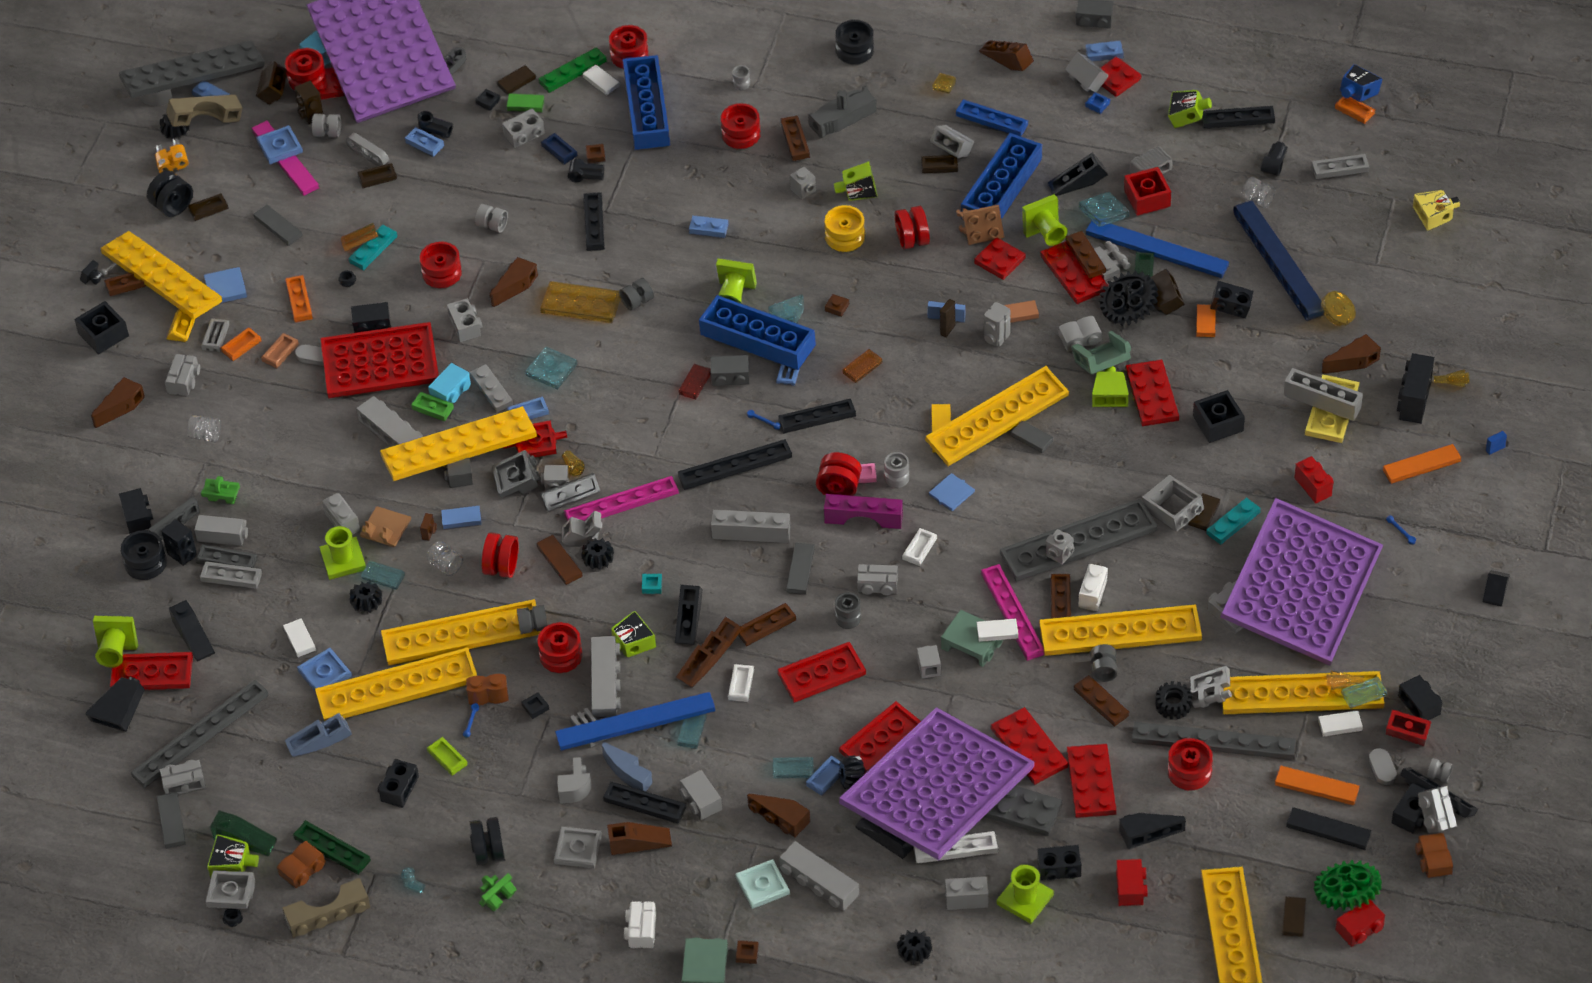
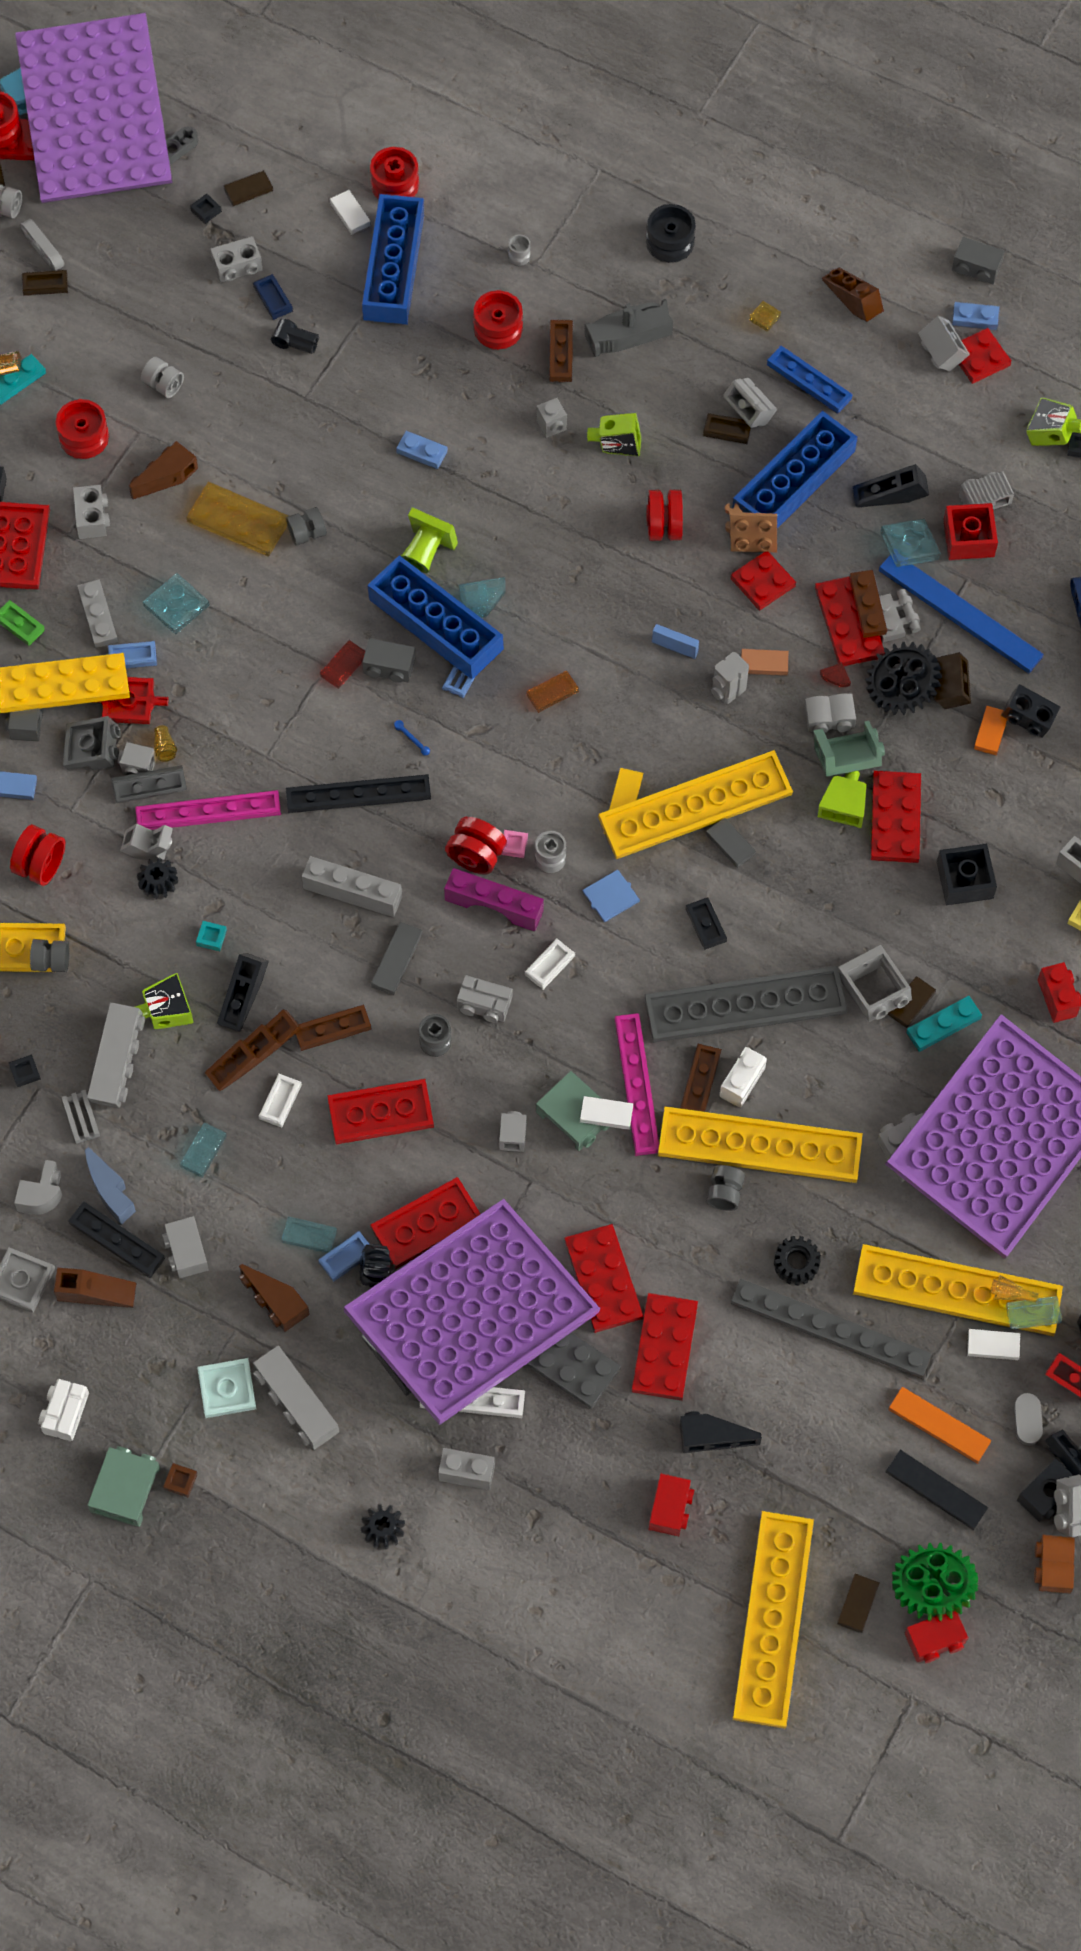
camera: 10 degrees right, 15 degrees up
medium blue plate [405,127,444,157] -> none
black piece [418,111,453,138] -> none
medium azure brick [428,363,471,403] -> none
bright green tile [507,94,545,112] -> none
reddish brown tile [536,535,583,585] -> none
red wheel [537,622,583,673] -> none
green plate [539,47,607,93] -> none
blue tile [555,692,715,751] -> none
black tile [584,192,605,251] -> none
reddish brown plate [586,144,606,163] -> none
black tile [778,398,856,434] -> none
yellow wheel [824,205,865,252] -> none
reddish brown plate [825,294,849,317] -> none
dark brown tile [940,299,955,338] -> none
lime plant [996,865,1054,924] -> none
lime plant [1022,194,1068,246] -> none
black brick [1037,845,1082,881] -> none
light grey brick [1045,529,1075,565] -> none
reddish brown plate [1074,675,1129,727] -> none
blue tile [1085,92,1110,114] -> none
clear green tile [1135,252,1154,277] -> none
red wheel [1168,738,1213,790] -> none
light grey plate [1190,666,1232,708] -> none
none -> black plate [685,897,727,950]
none -> clear red tile [820,663,851,687]

